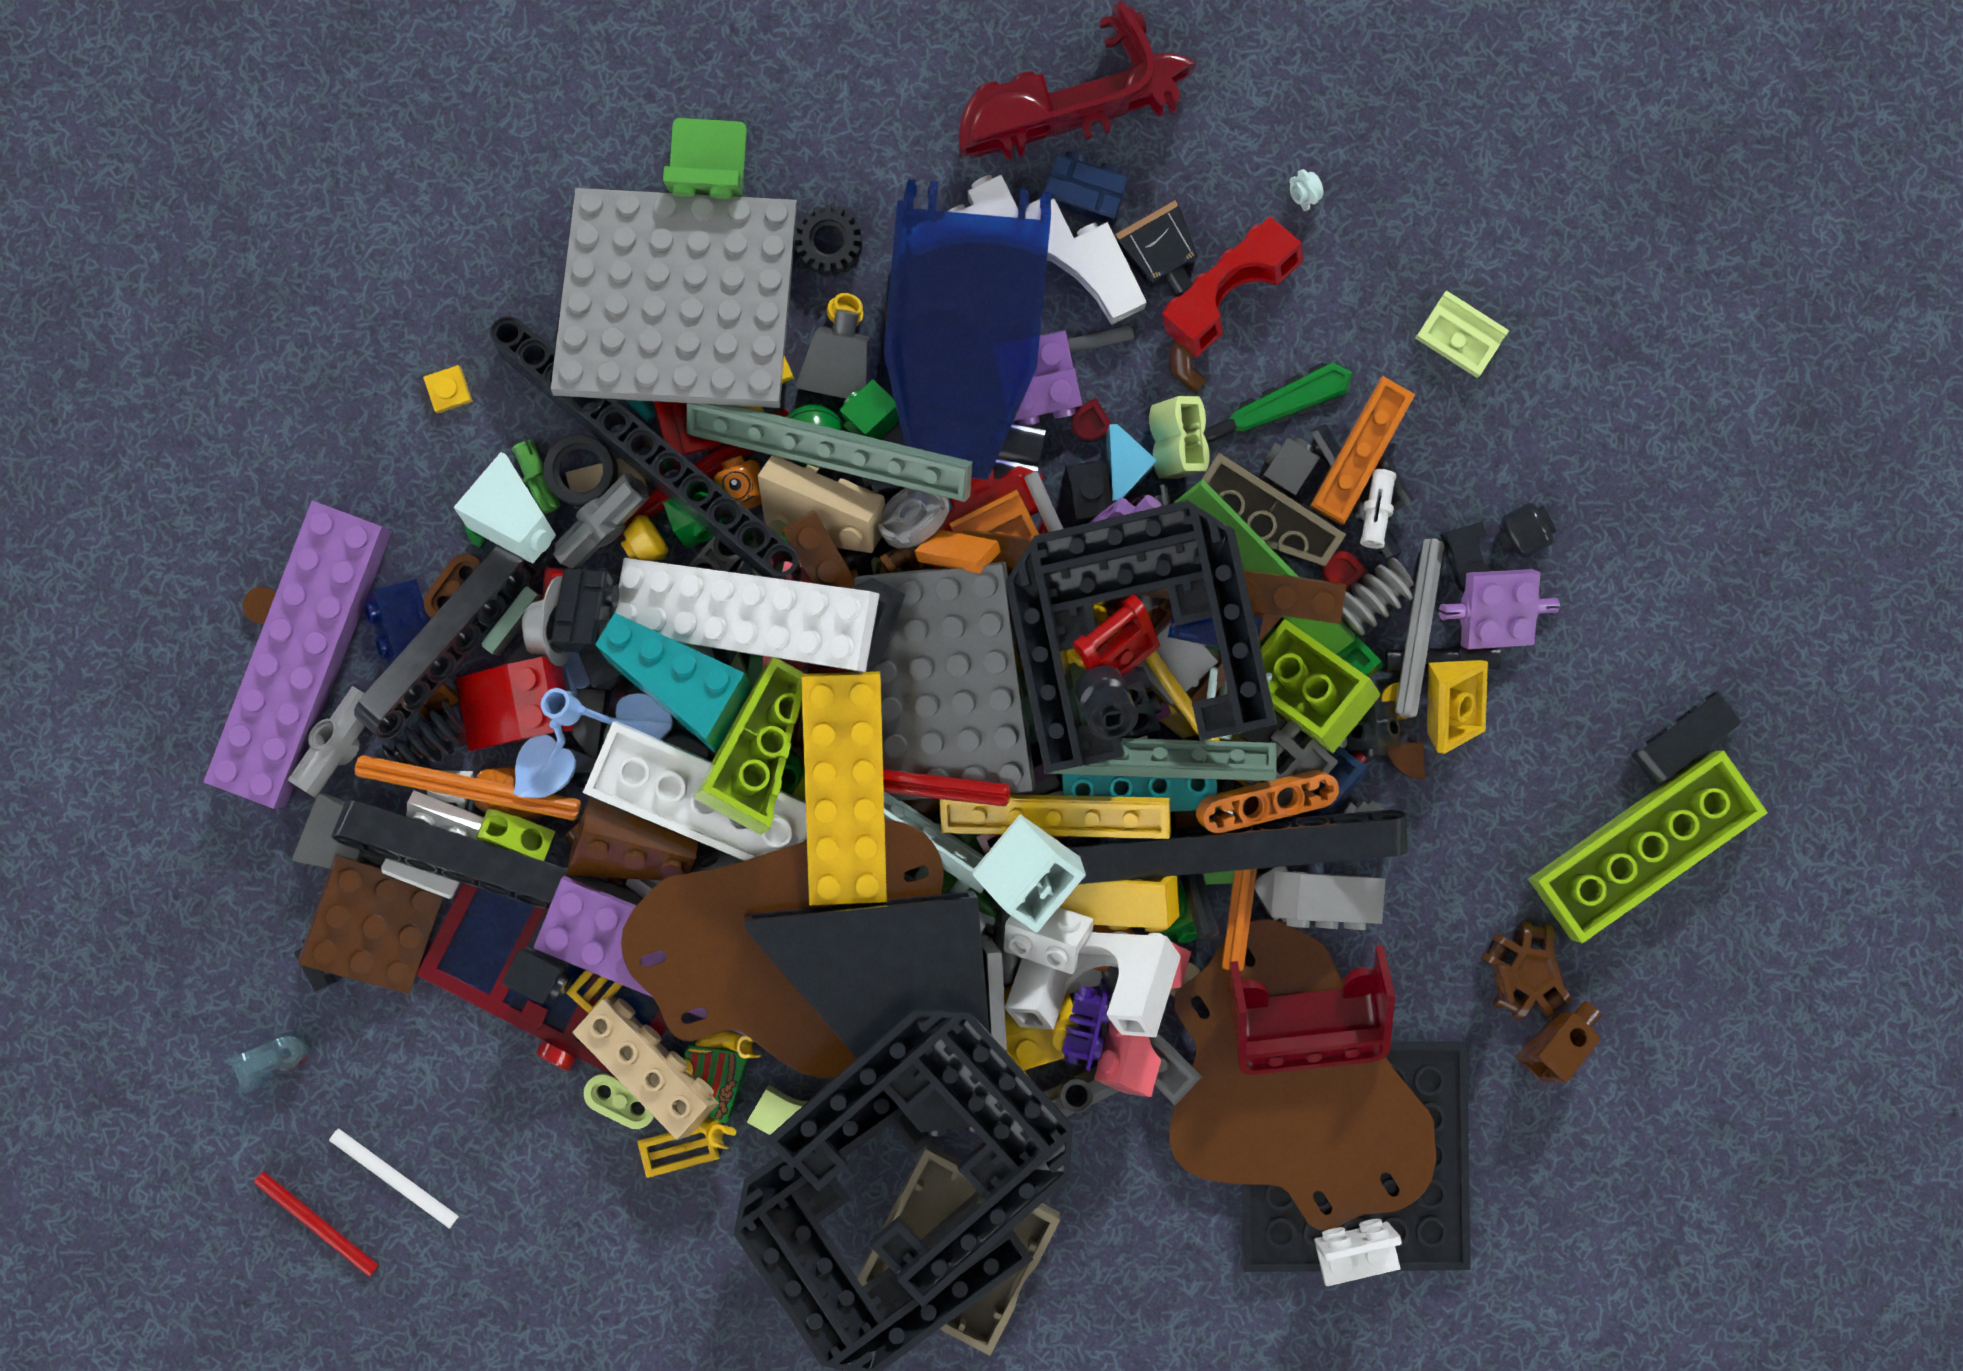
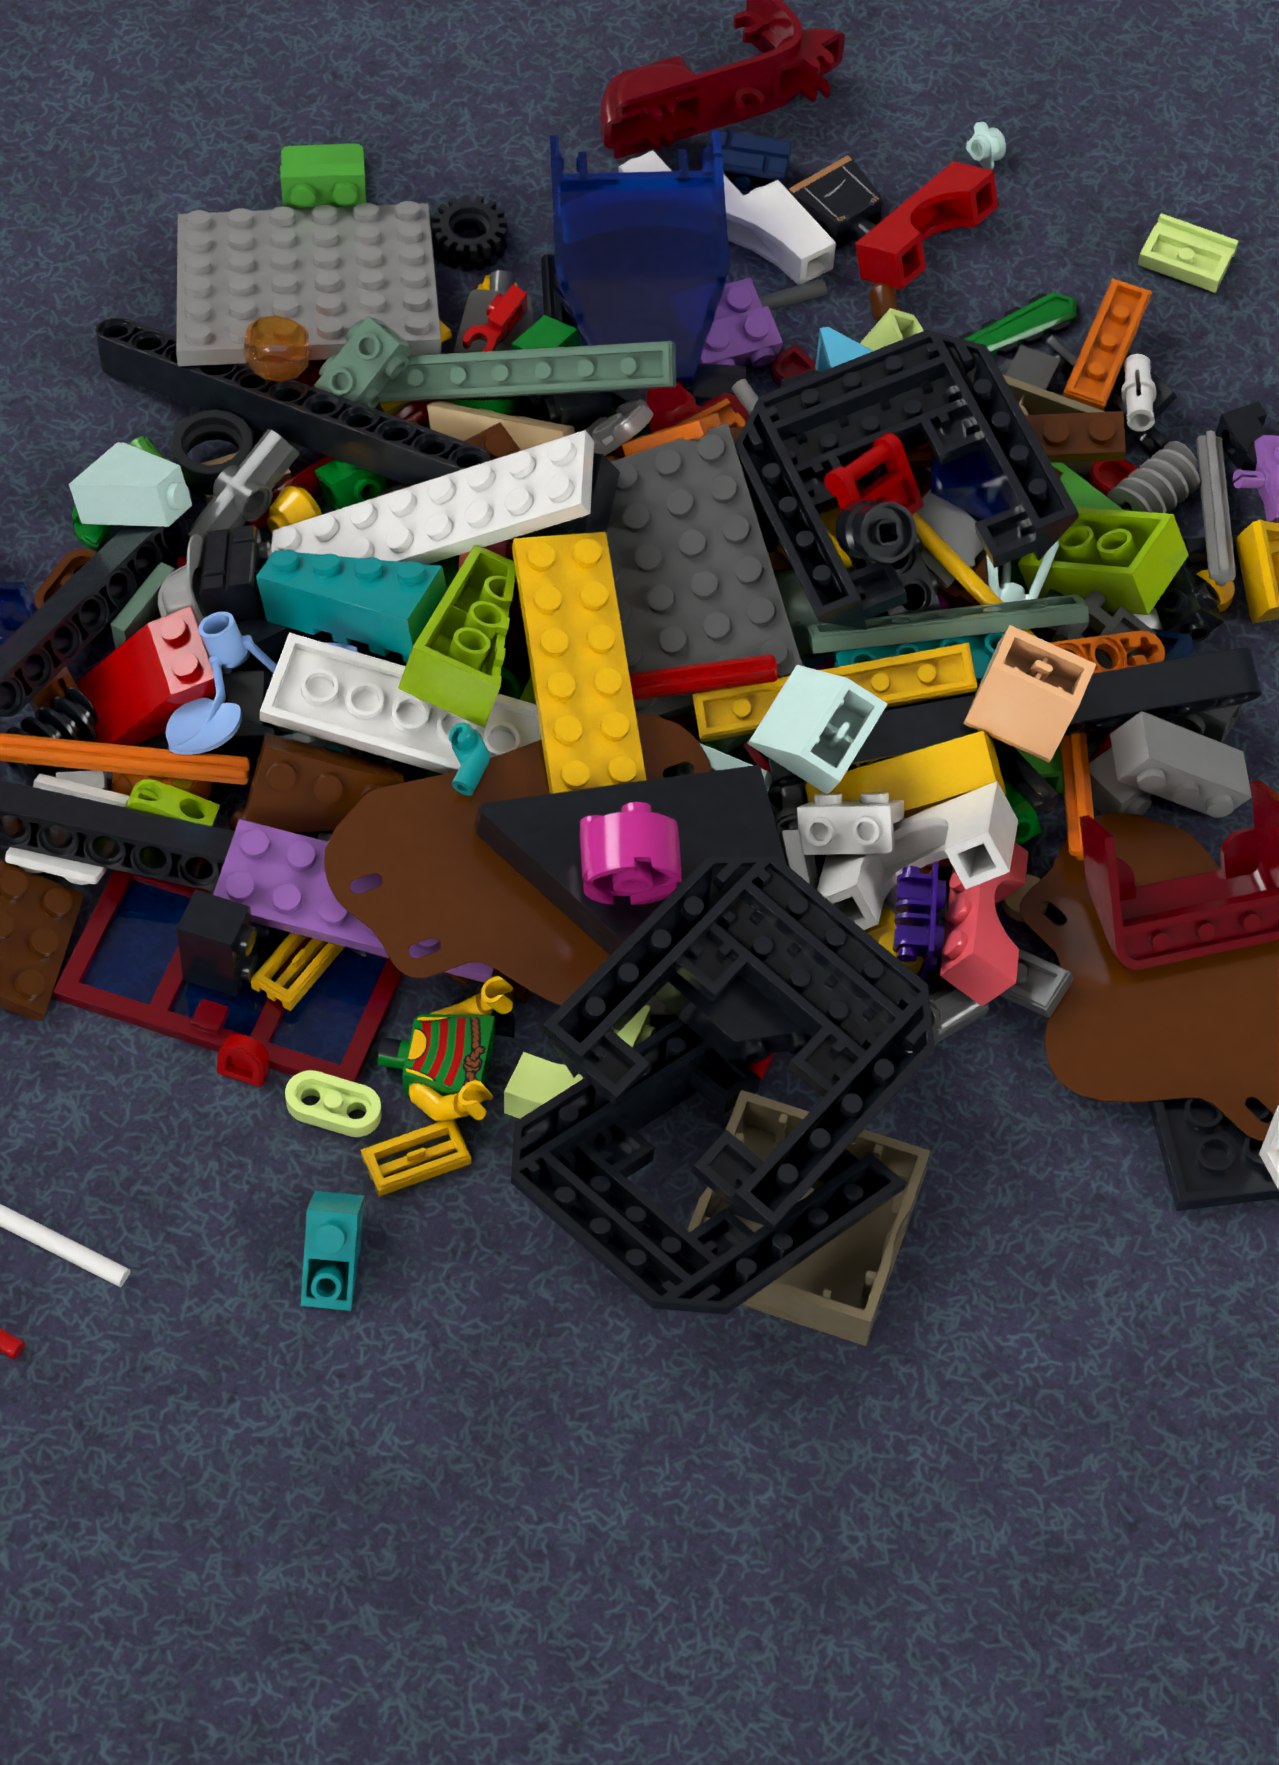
camera: 15 degrees left, 30 degrees down
yellow plate [423,365,473,413] -> none
tan brick [572,998,719,1140] -> none
reddish brown tile [1386,742,1425,779] -> none
none -> clear orange hair [244,315,311,383]
none -> teal slope [301,1191,365,1311]
none -> sand green brick [314,316,414,408]
none -> teal arm [448,723,490,796]
none -> red plate [462,284,528,352]
none -> dark pink brick [580,802,682,905]
none -> light nougat slope [963,625,1097,763]

